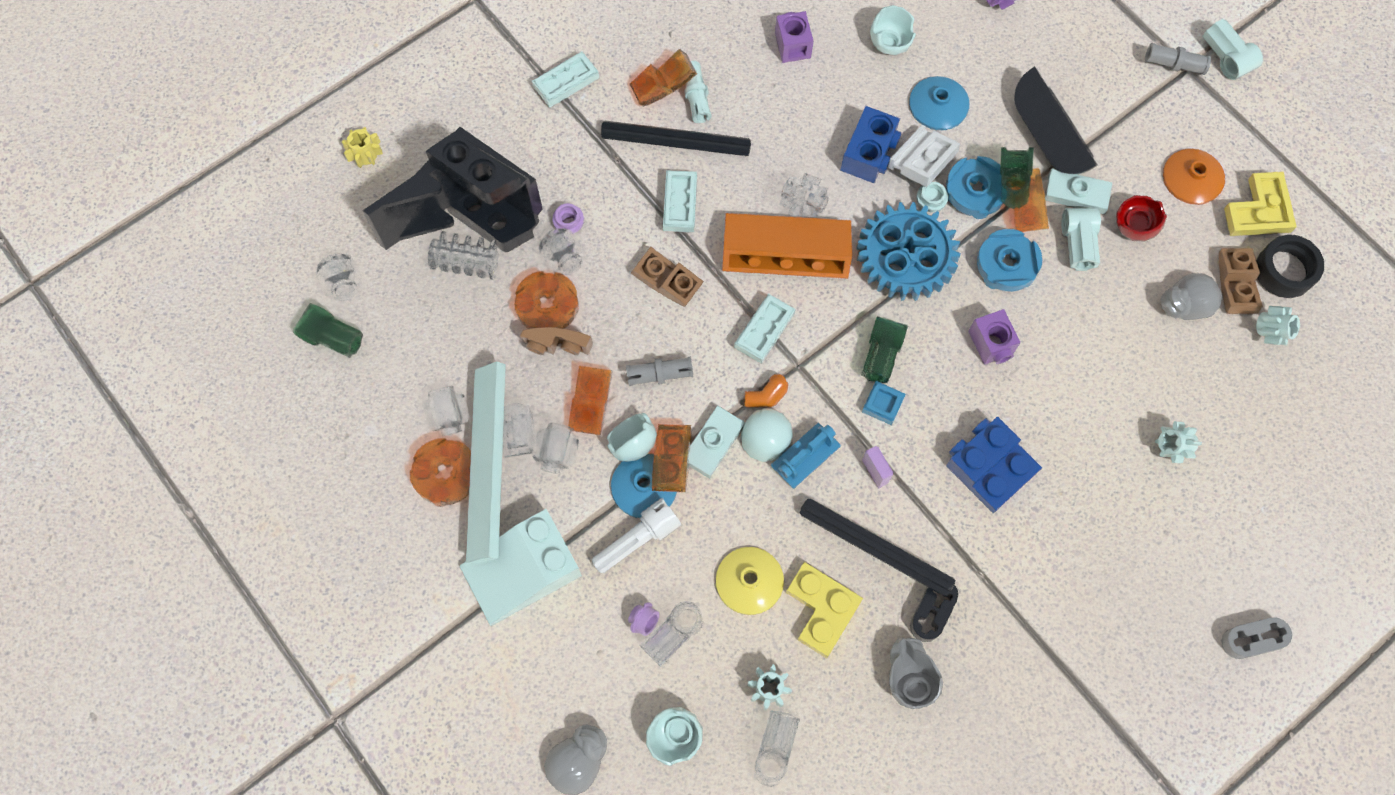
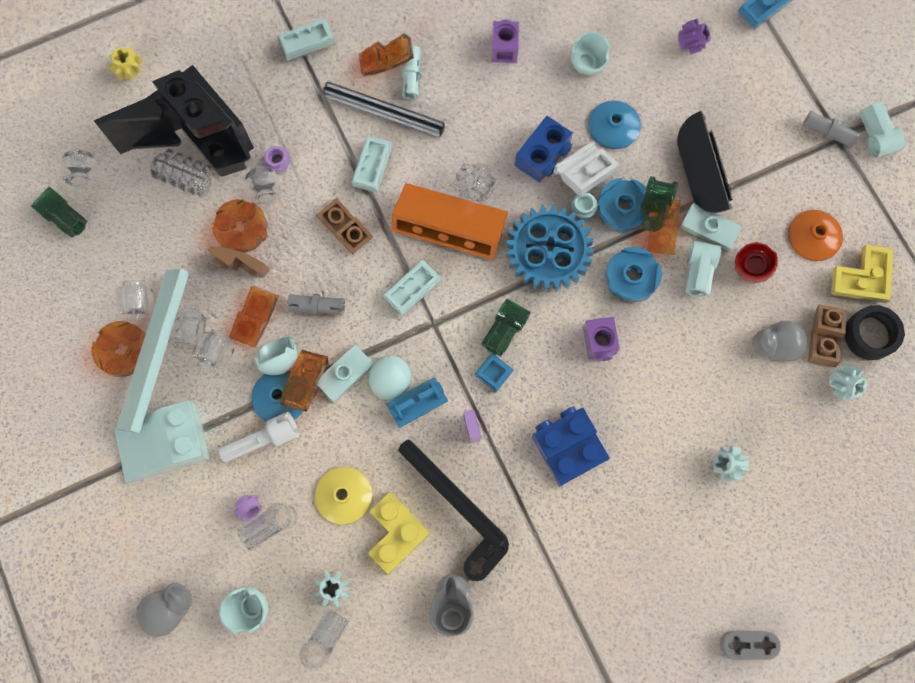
camera: 15 degrees right, 5 degrees up
orange arm [744,374,788,407] -> none

